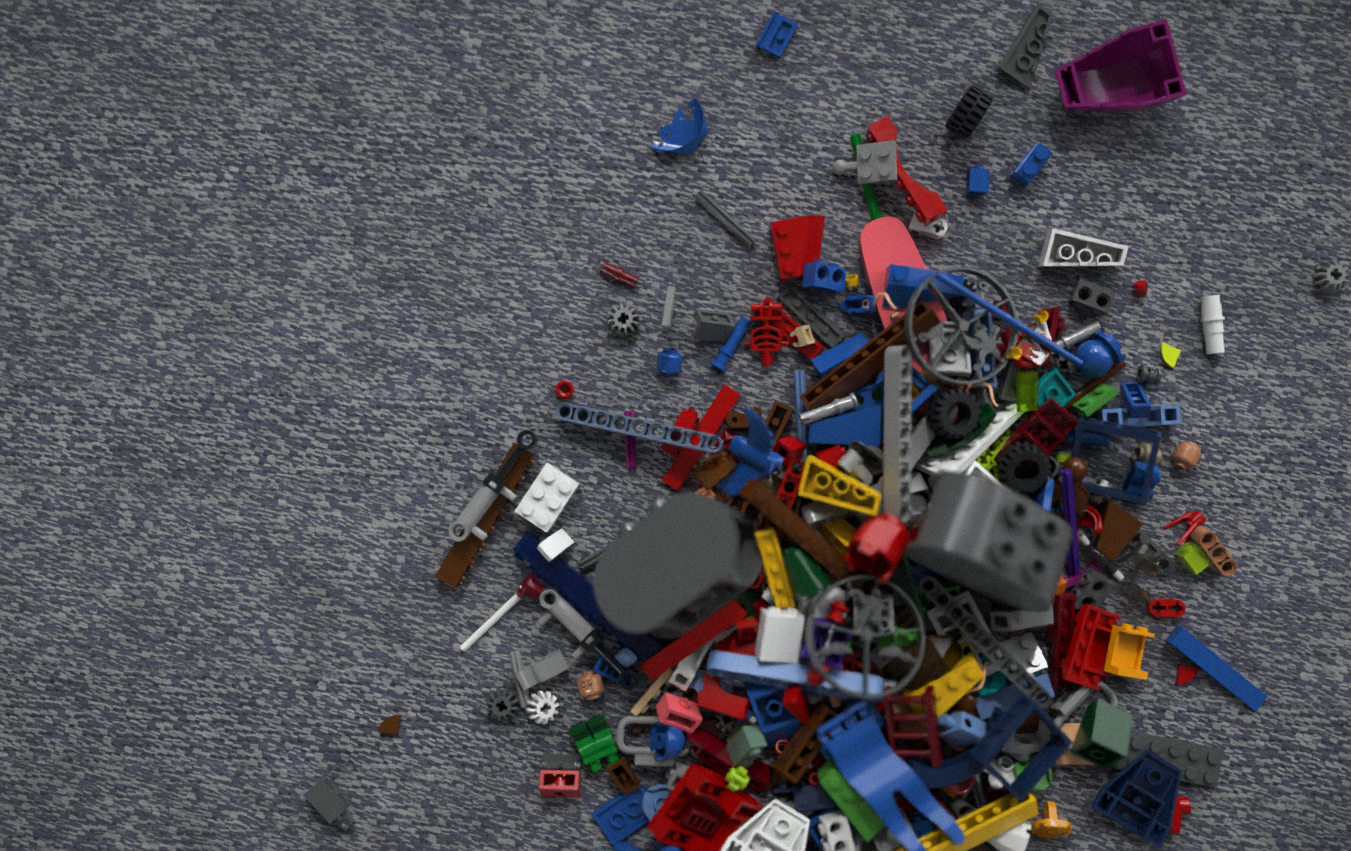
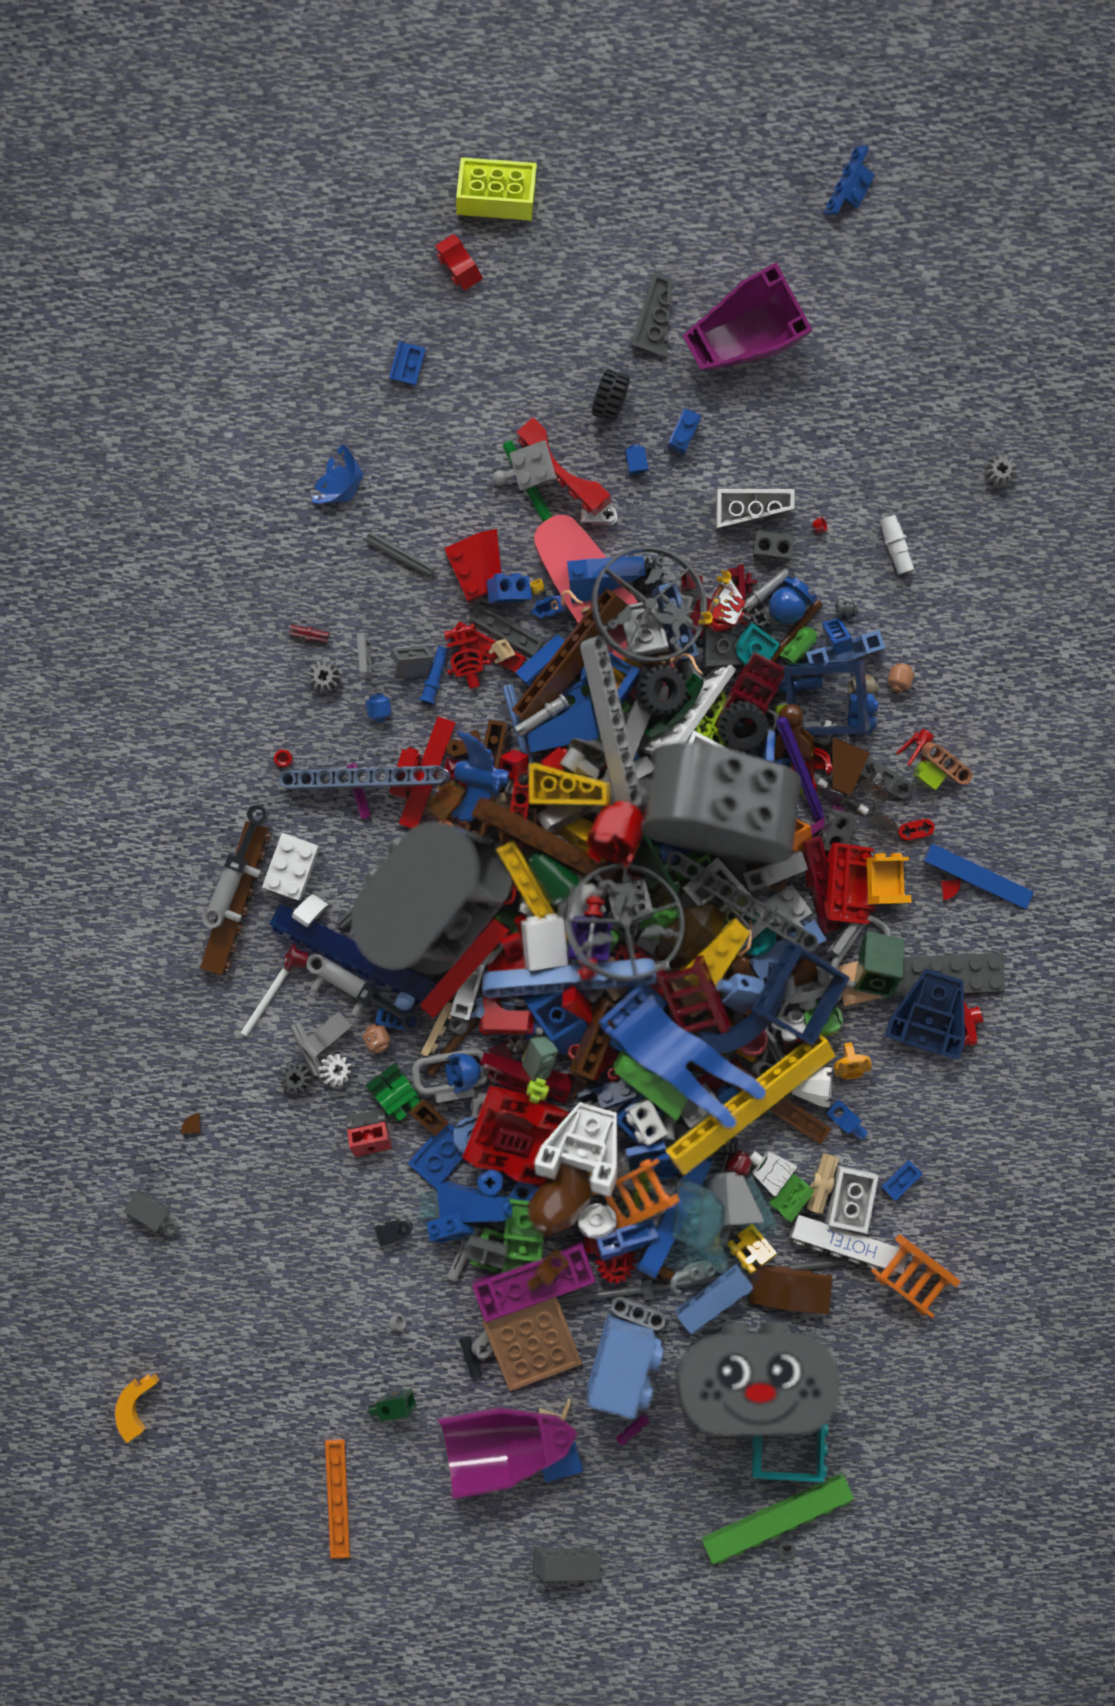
camera: 20 degrees left, 0 degrees up
coral brick [656,692,702,733] -> none
blue piece [934,271,1083,367] -> none
clear neon green plate [1017,371,1038,412] -> none
neon yellow tile [1160,343,1181,368] -> none

